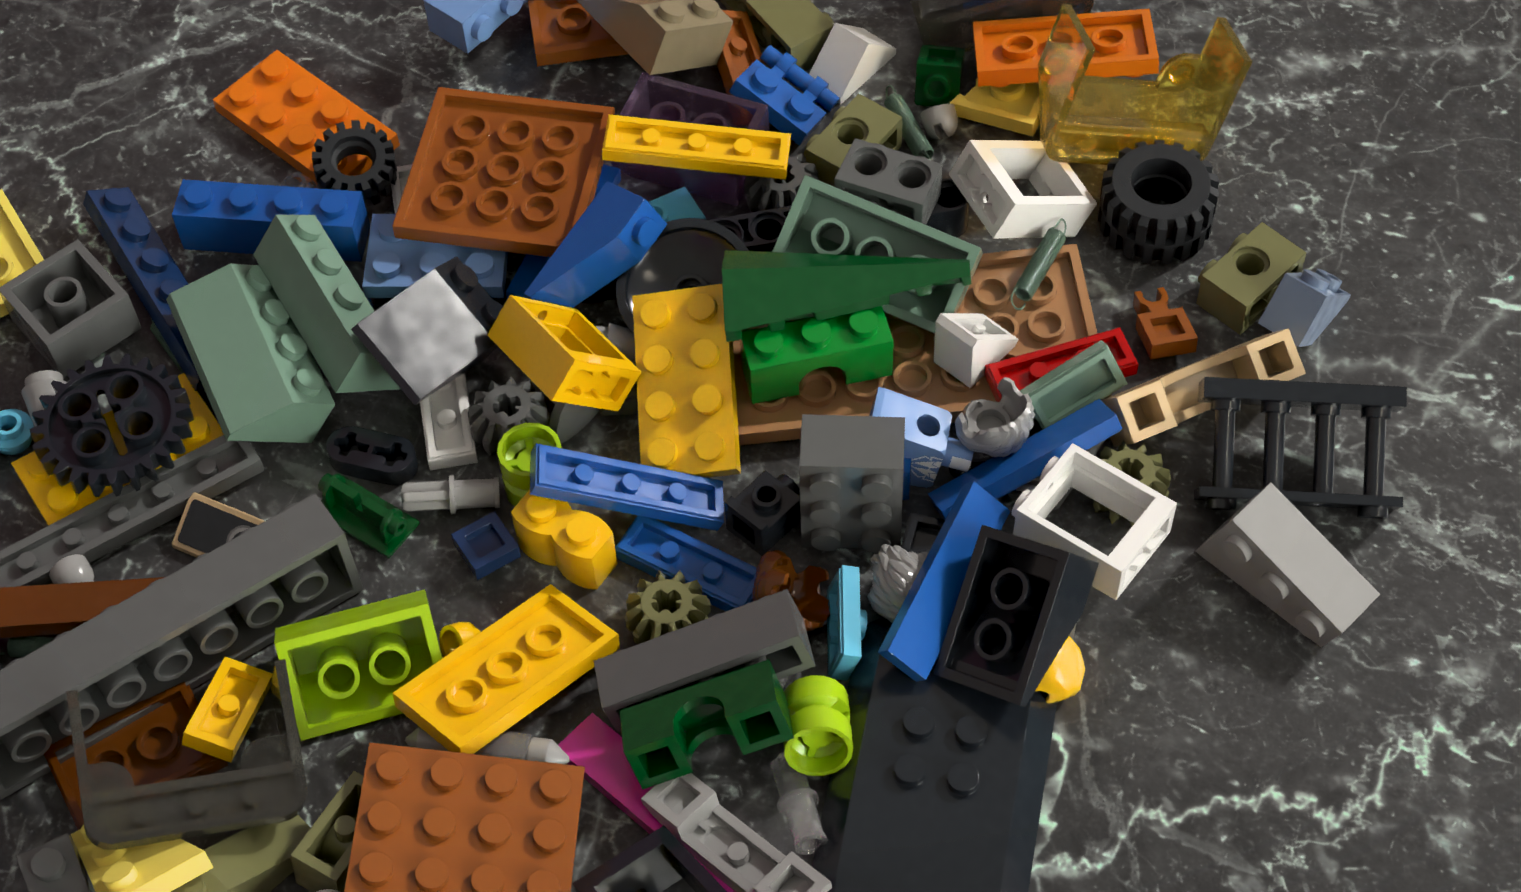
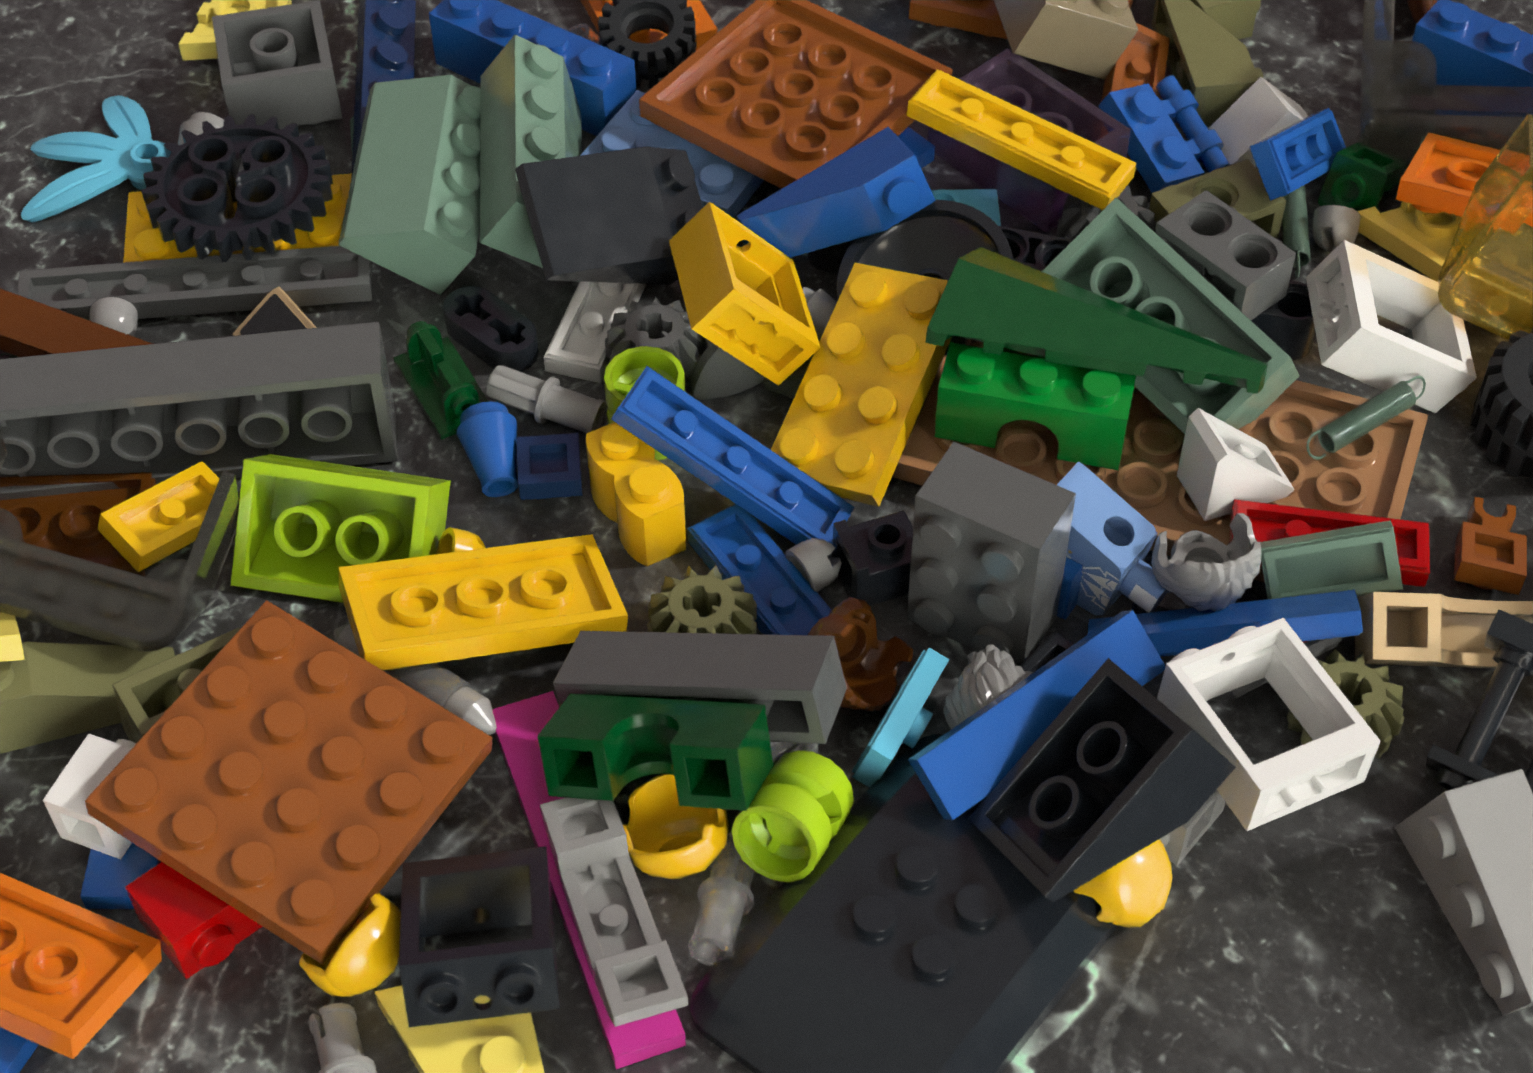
camera: 25 degrees right, 5 degrees down
none -> blue cone [457,402,518,497]
none -> yellow hair [623,774,729,879]
none -> light grey hinge [786,538,841,592]
none -> blue tile [1249,108,1346,201]

